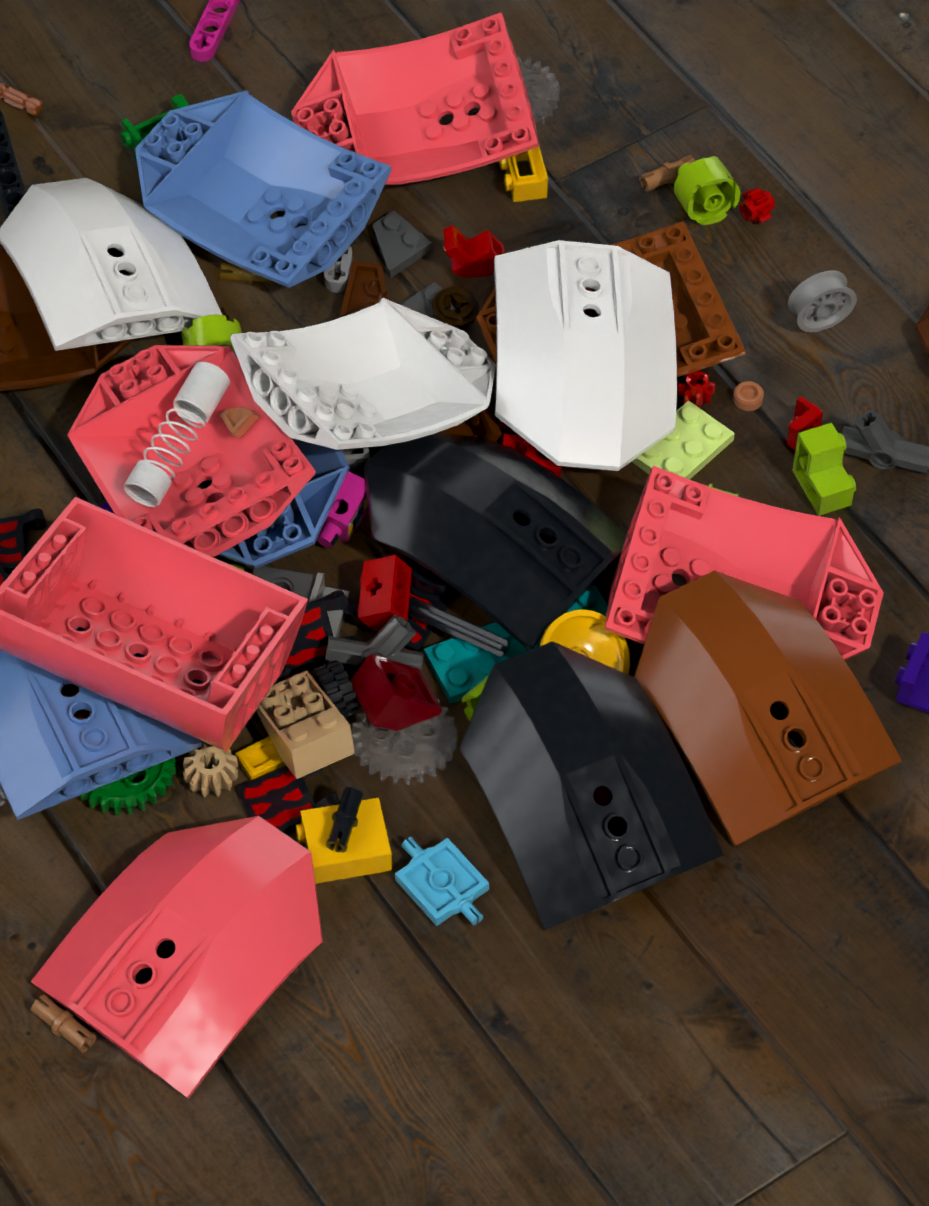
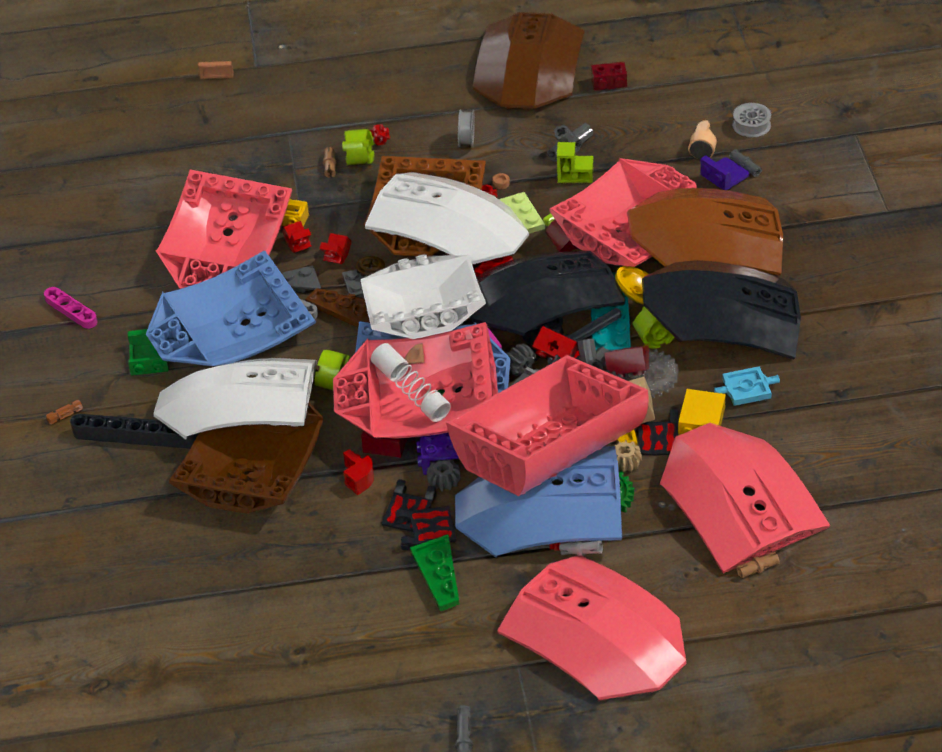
camera: 60 degrees left, 10 degrees down
clear yellow pin [220,262,278,285] -> none
black axle [326,787,363,852] -> none
red bracket [787,396,823,450] -> none
none -> red brick [282,221,312,253]
none -> red brick [343,449,374,495]
none -> dark grey gear [507,344,536,377]

